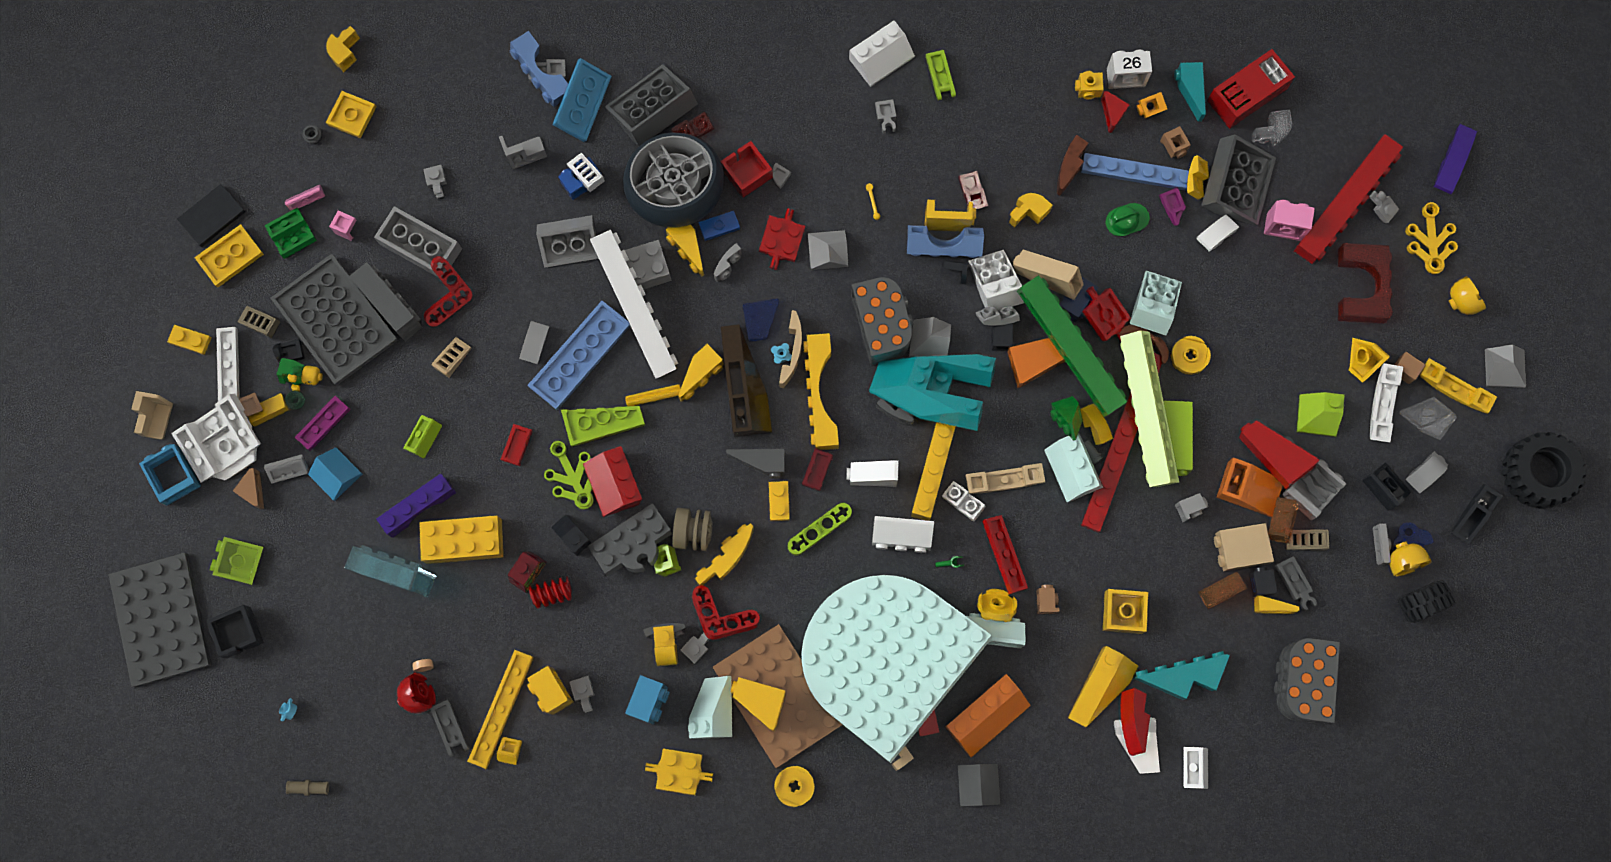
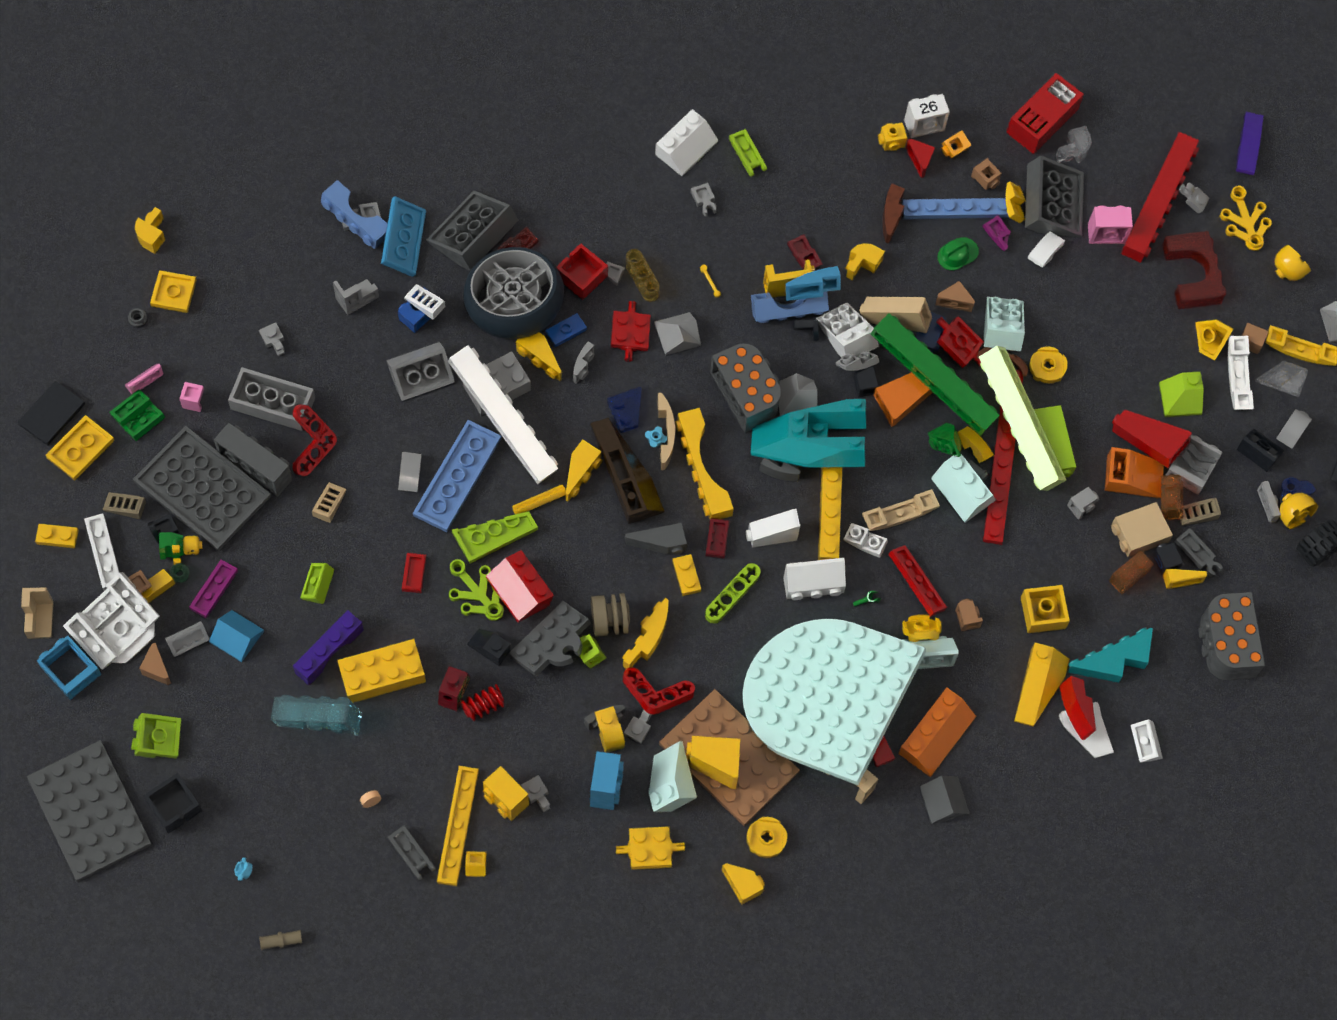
camera: 20 degrees left, 10 degrees down
red cylinder [397,672,436,714] -> none
teal slope [1174,62,1206,122] -> none
none -> clear yellow beam [626,249,659,302]
none -> yellow slope [722,863,765,905]
none -> dark azure slope [786,266,841,301]
none -> medium nougat slope [935,281,975,312]

